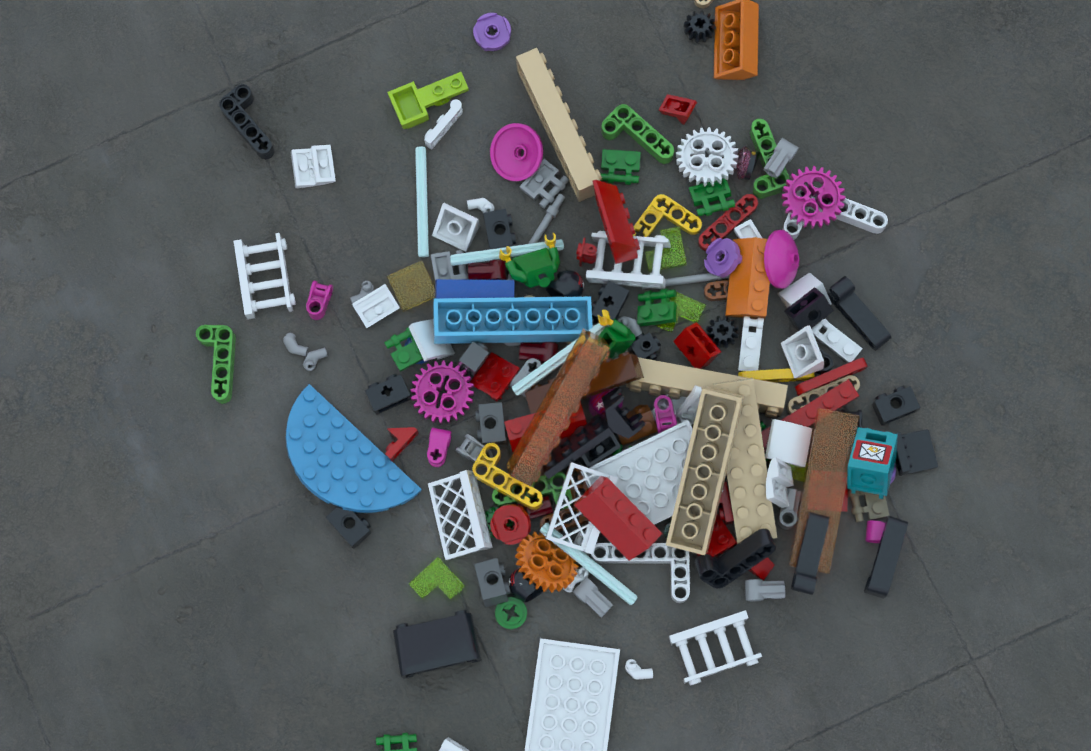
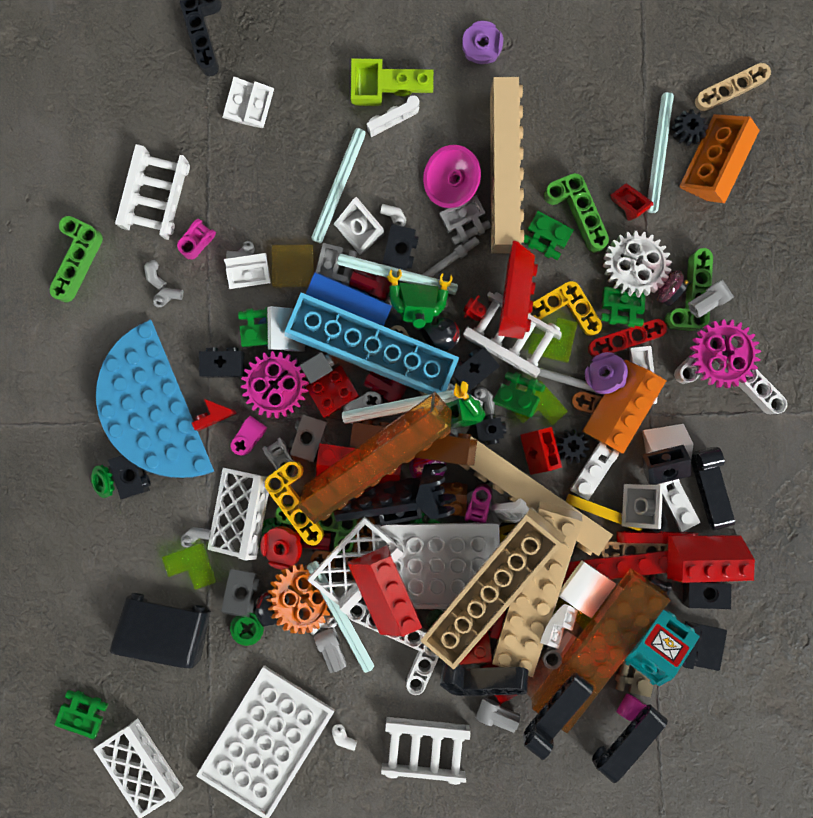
camera: 20 degrees right, 10 degrees up
dark pink dish [764,230,799,289] -> none
none -> green gear [91,465,115,498]
none -> light grey arm [180,527,211,548]
none -> light aqua axle [646,92,674,213]
none -> red slope [667,535,755,583]

